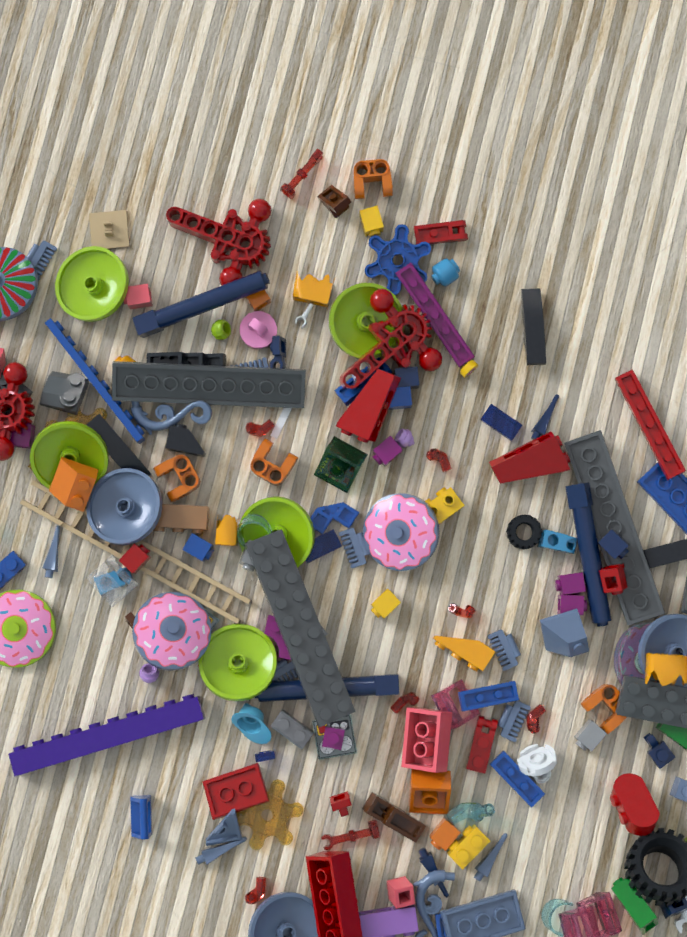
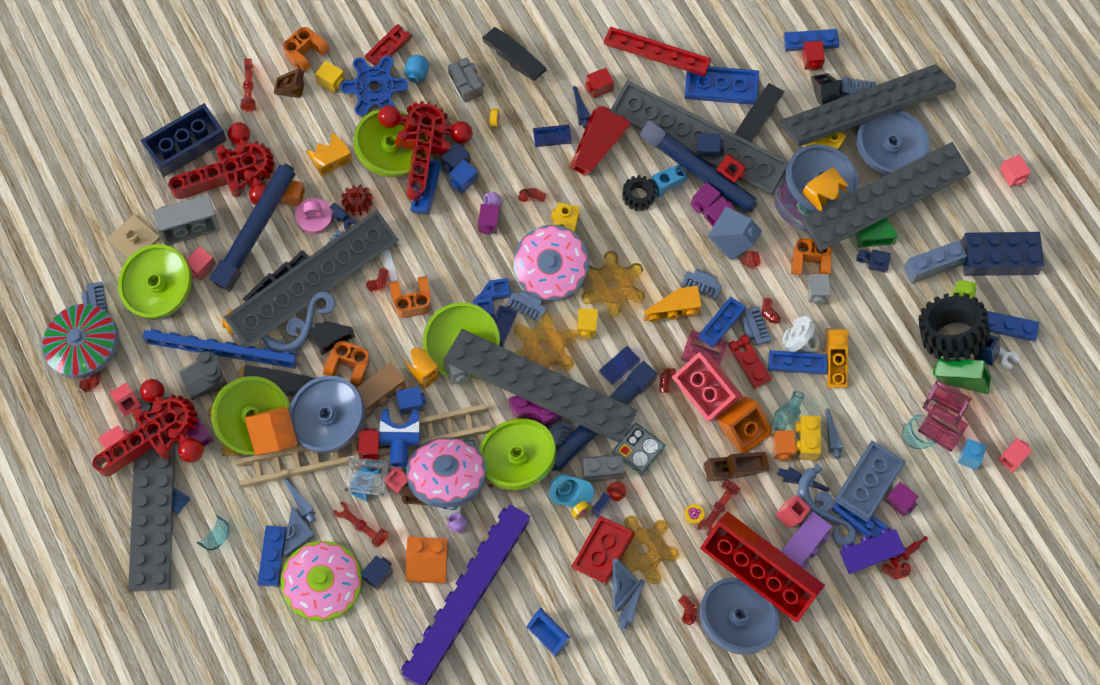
camera: 45 degrees left, 15 degrees down
lime piece [211,319,231,340] -> none
clear light blue helmet [237,514,272,546] -> none
white hand [295,303,314,329] -> none
clear green slope [314,436,368,493] -> none
magenta brick [322,725,345,750] -> none
red tile [329,791,352,817] -> none
red slope [336,369,401,443] -> none
magenta tile [395,263,475,368] -> none
clear red arm [448,603,476,619] -> none
red brick [610,773,660,836] -> none
none -> dark blue brick [140,103,227,178]
none -> light grey brick [153,195,220,246]
none -> sand blue tile [283,507,315,558]
none -> clear red piece [333,502,388,548]
none -> clear red gear [341,184,373,216]
none -> dark blue brick [360,555,393,590]
none -> blue connector [379,409,420,467]
none -> coral plate [383,467,408,494]
none -> orange slope [406,537,449,584]
none -> flat silver brick [448,58,485,102]
none -> clear yellow plate [513,312,577,370]
none -> yellow tile [571,501,591,520]
none -> clear yellow plate [582,251,645,317]
none -> red brick [585,67,614,98]
none -> clear blue tile [599,346,640,385]
none -> clear red plate [607,481,627,501]
none -> yellow tile [684,504,705,525]
none -> clear red plate [740,250,761,269]
none -> light orange slope [825,328,848,388]

